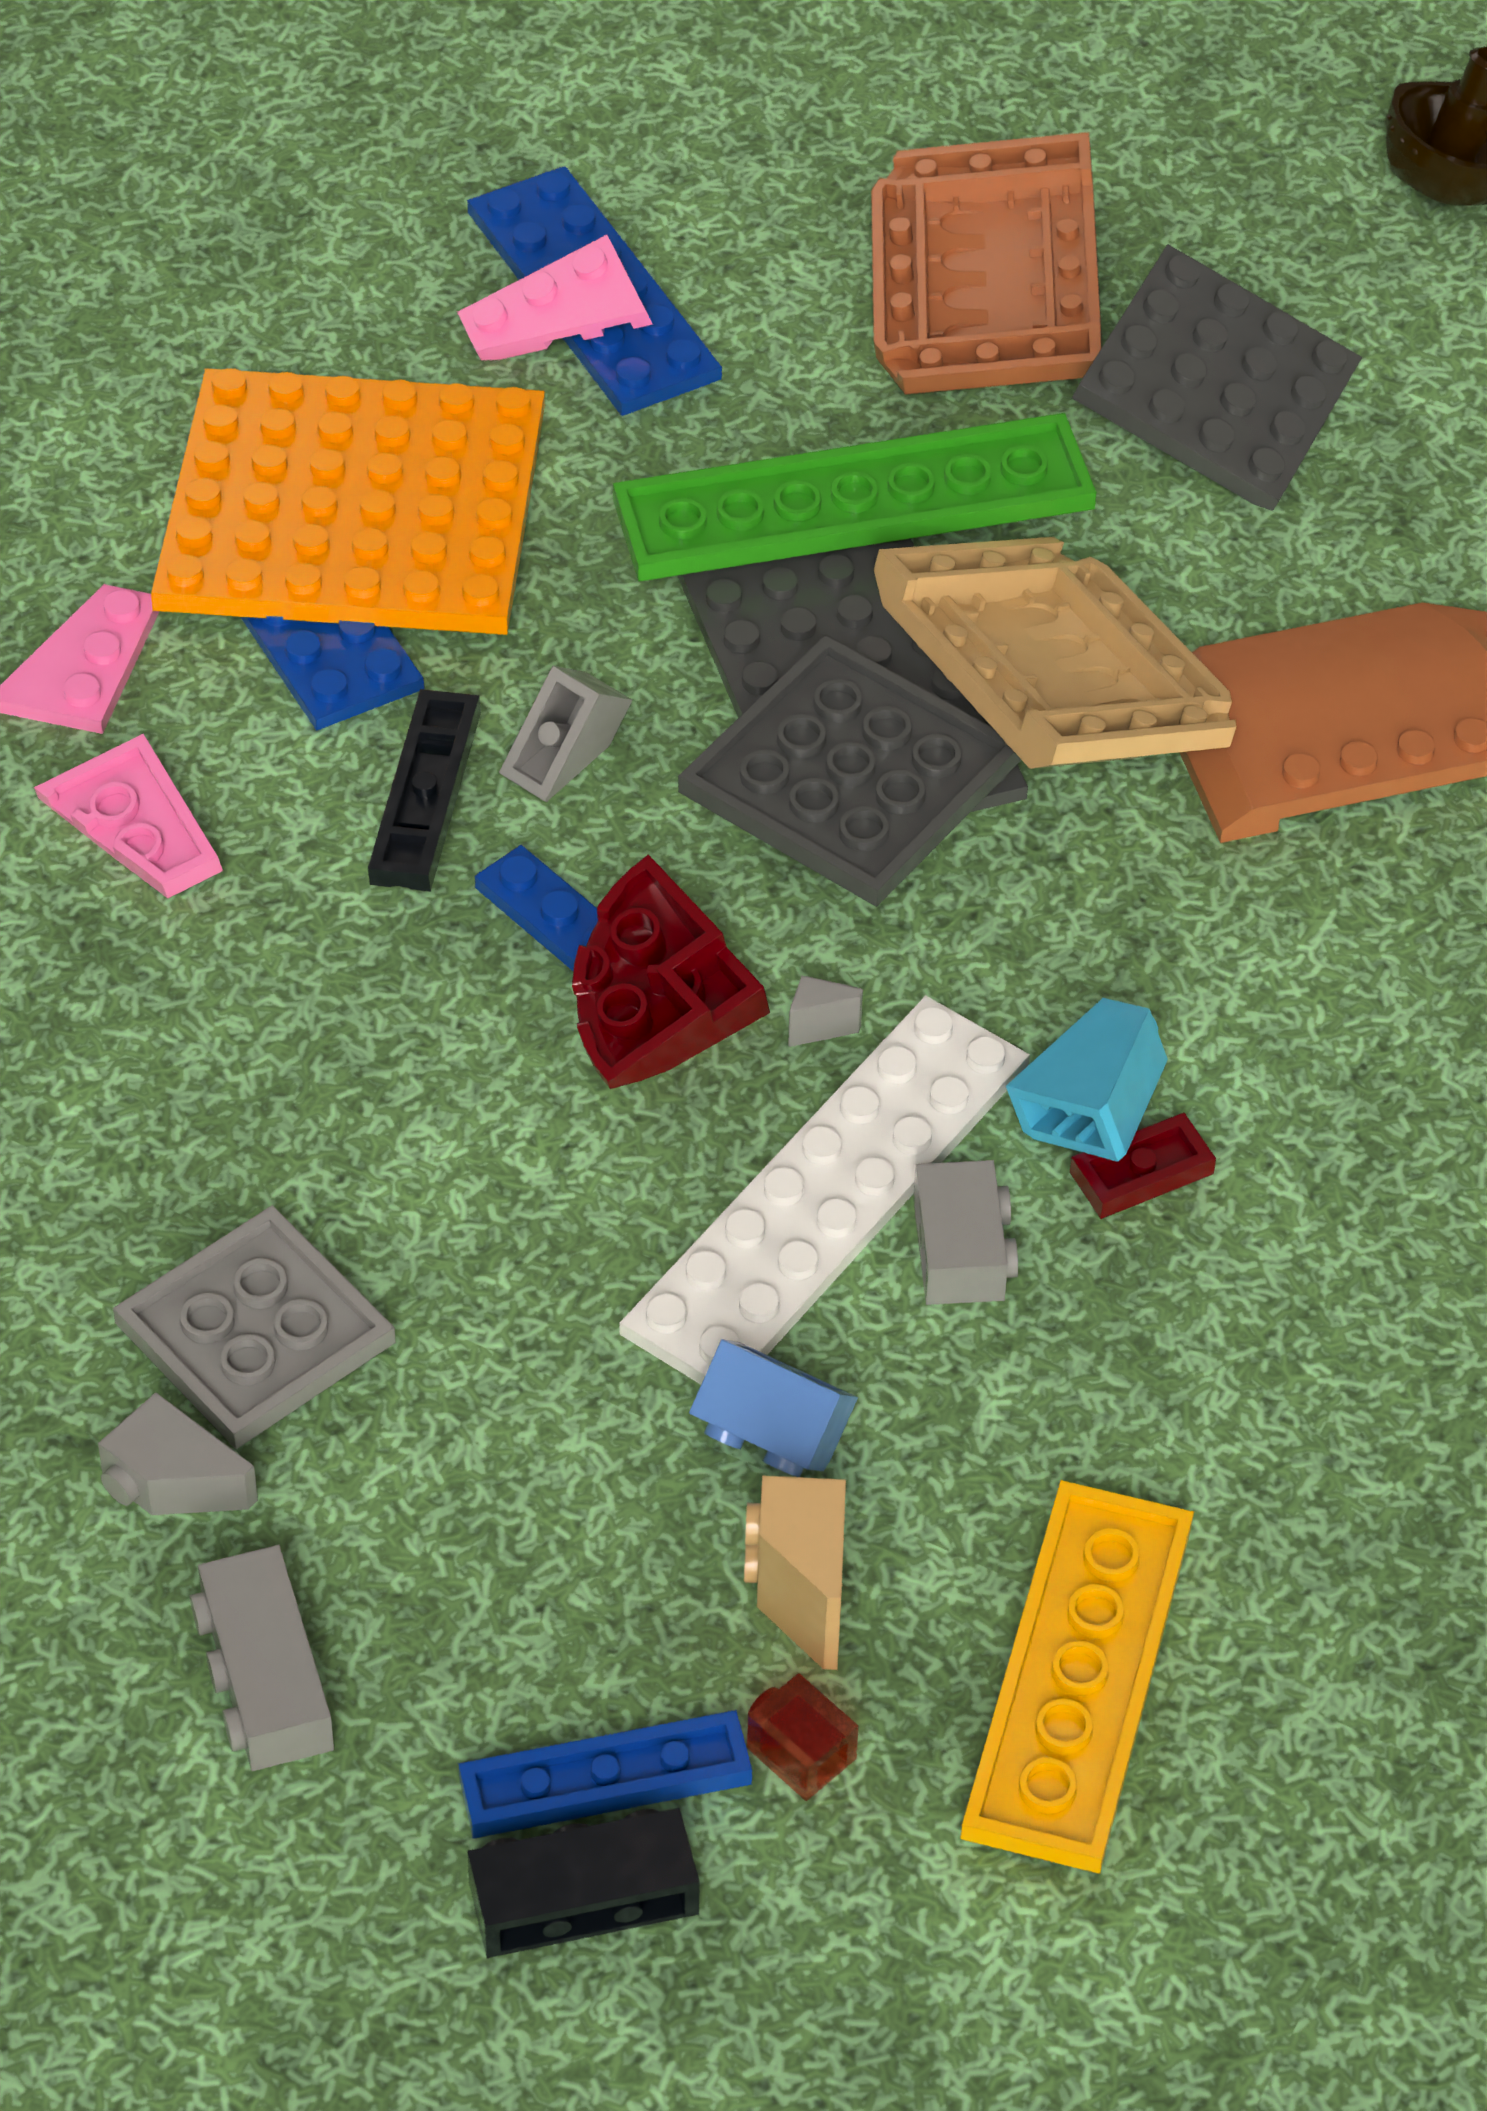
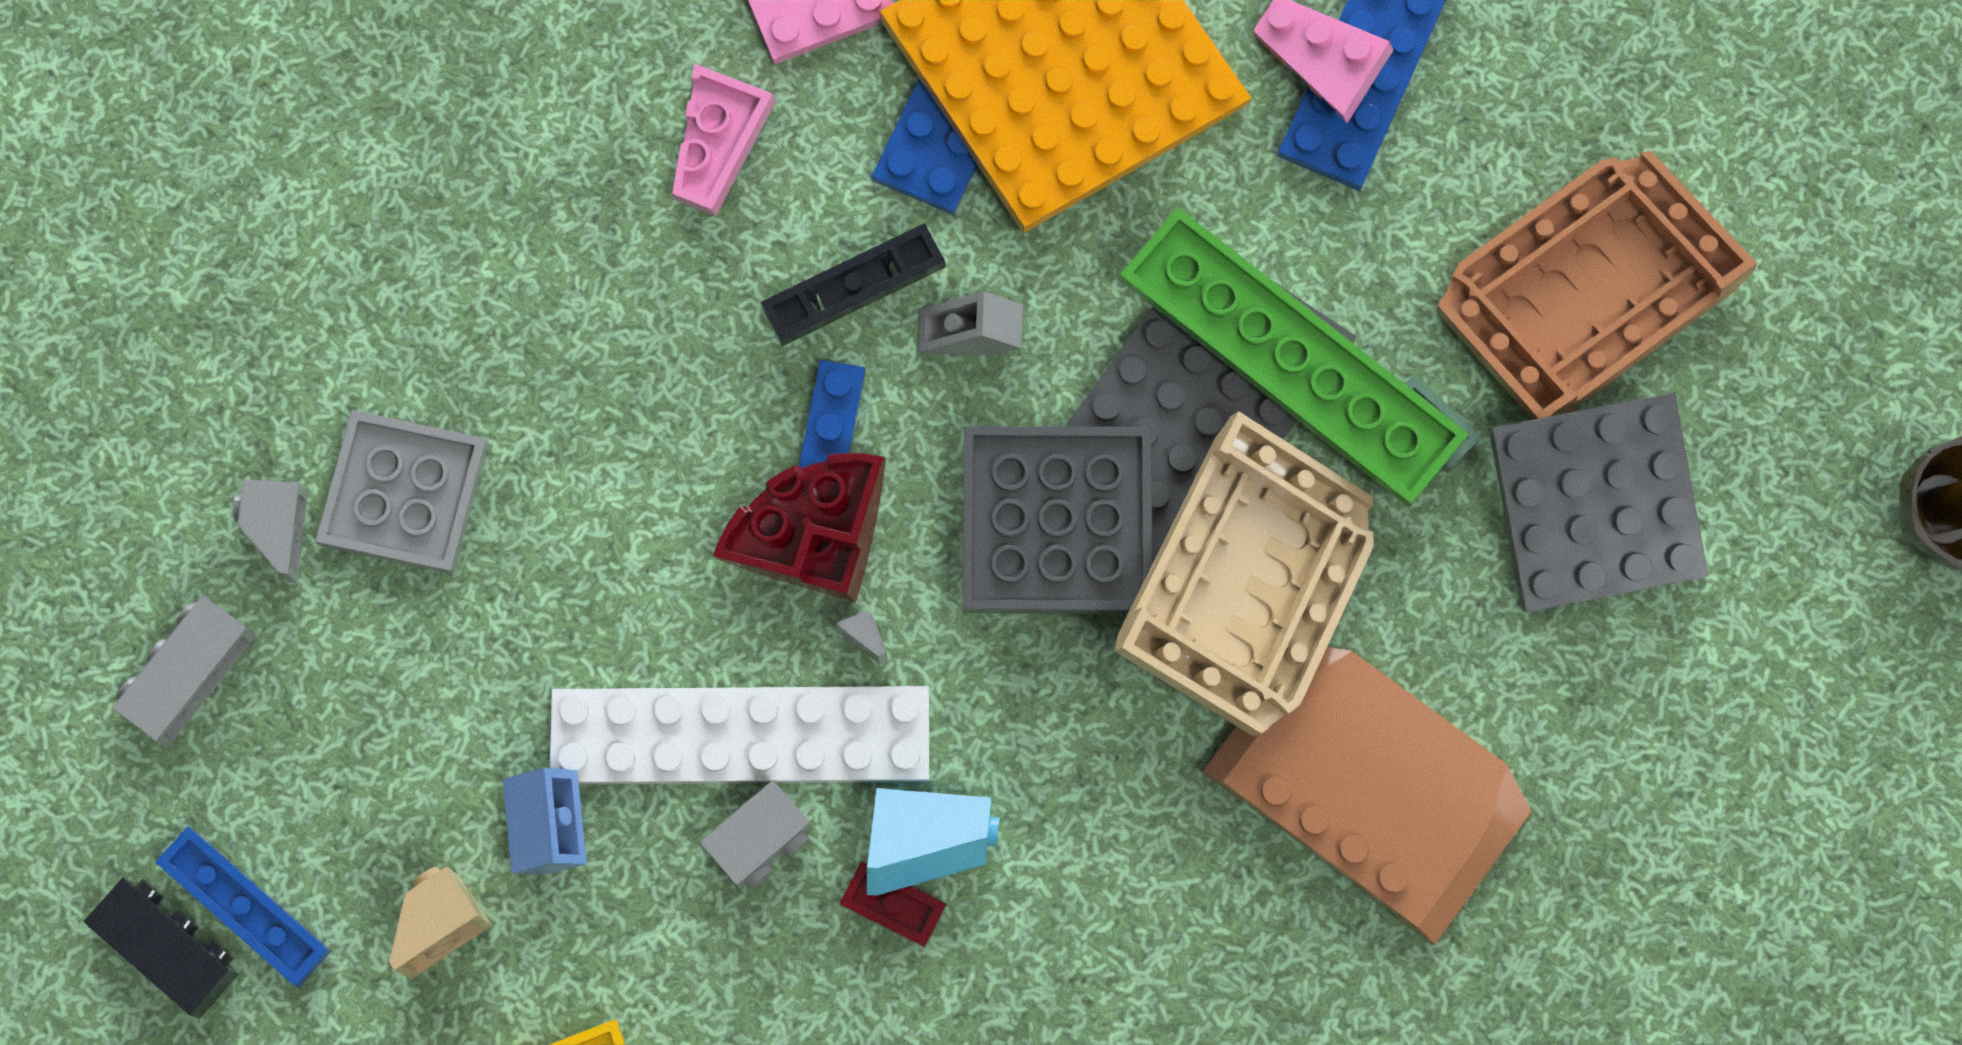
camera: 55 degrees right, 25 degrees up
clear red brick [747,1673,859,1801] -> none

